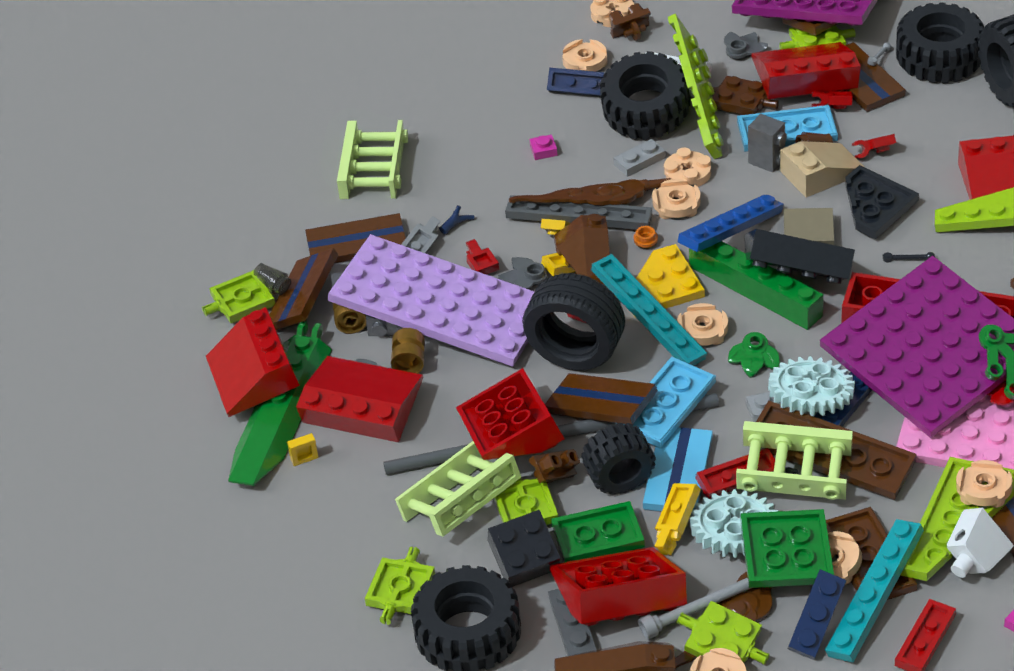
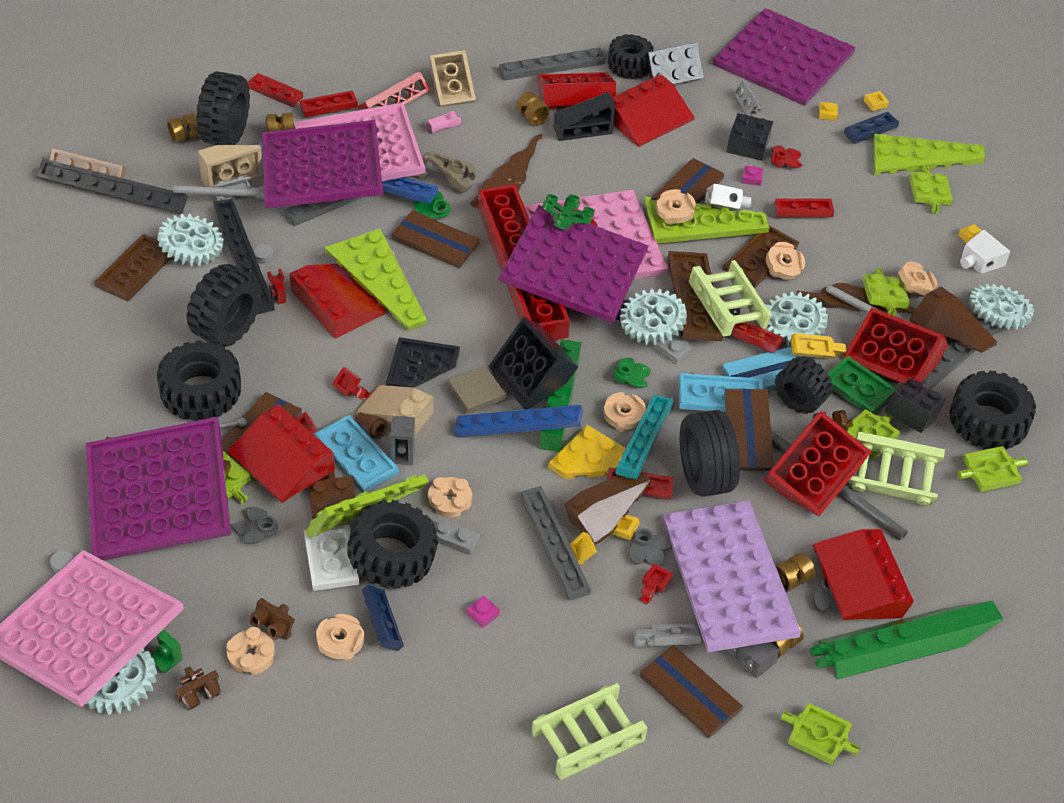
camera: 130 degrees left, 5 degrees up
red slope [206,307,300,417] -> none
clear smoke cone [254,263,291,295] -> none
reddish brown tile [270,248,338,330] -> none
yellow plate [287,433,319,466] -> none
dark blue bar [439,205,475,234] -> none
reddish brown piece [509,178,671,205] -> none
orange plate [633,226,658,248] -> none
light nougat plate [652,179,701,219] -> none
green plate [740,509,834,588] -> none
dark blue plate [787,569,846,660] -> none
teal plate [825,519,924,662] -> none
black hinge [883,252,935,263] -> none

